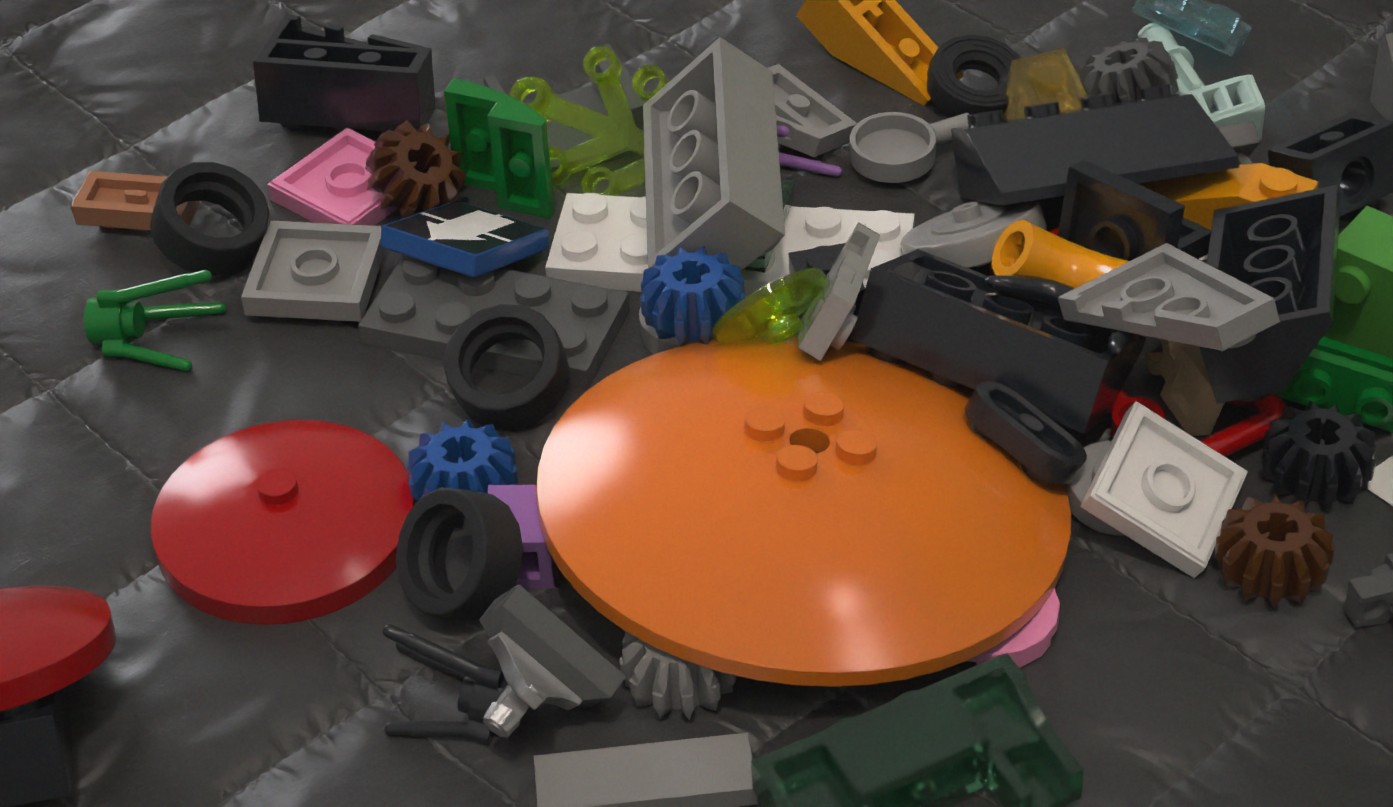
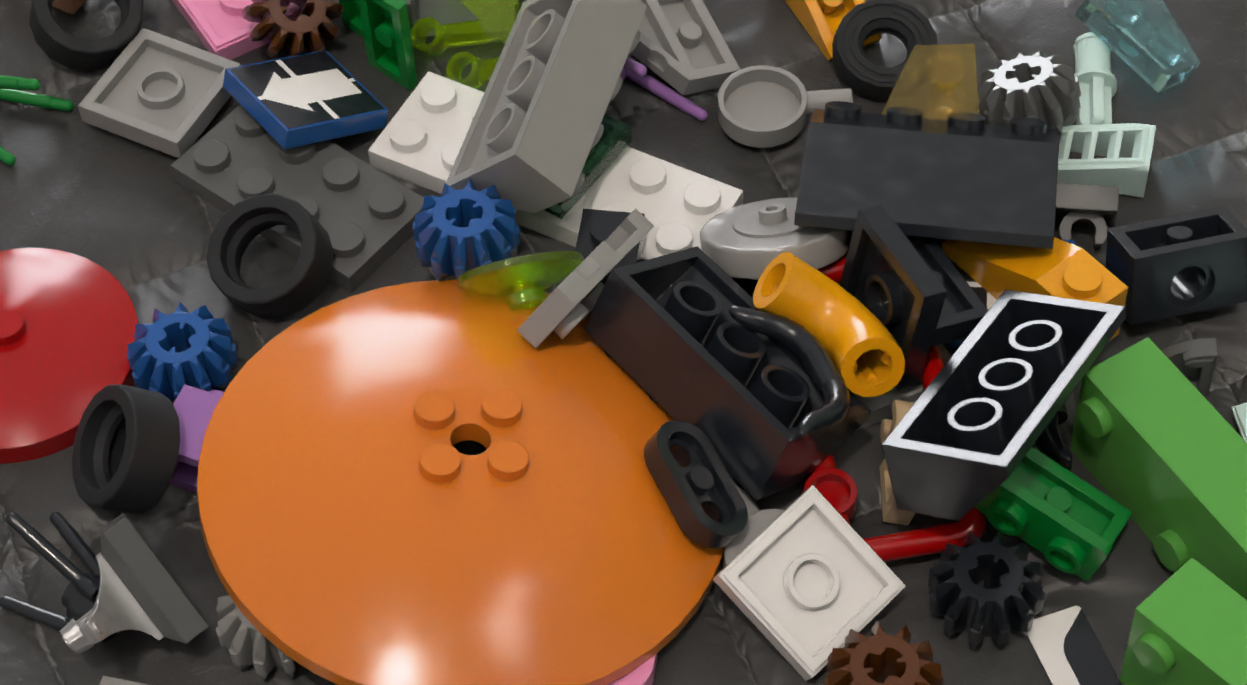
camera: 20 degrees right, 10 degrees up
light grey wing [1058,243,1280,351] -> none

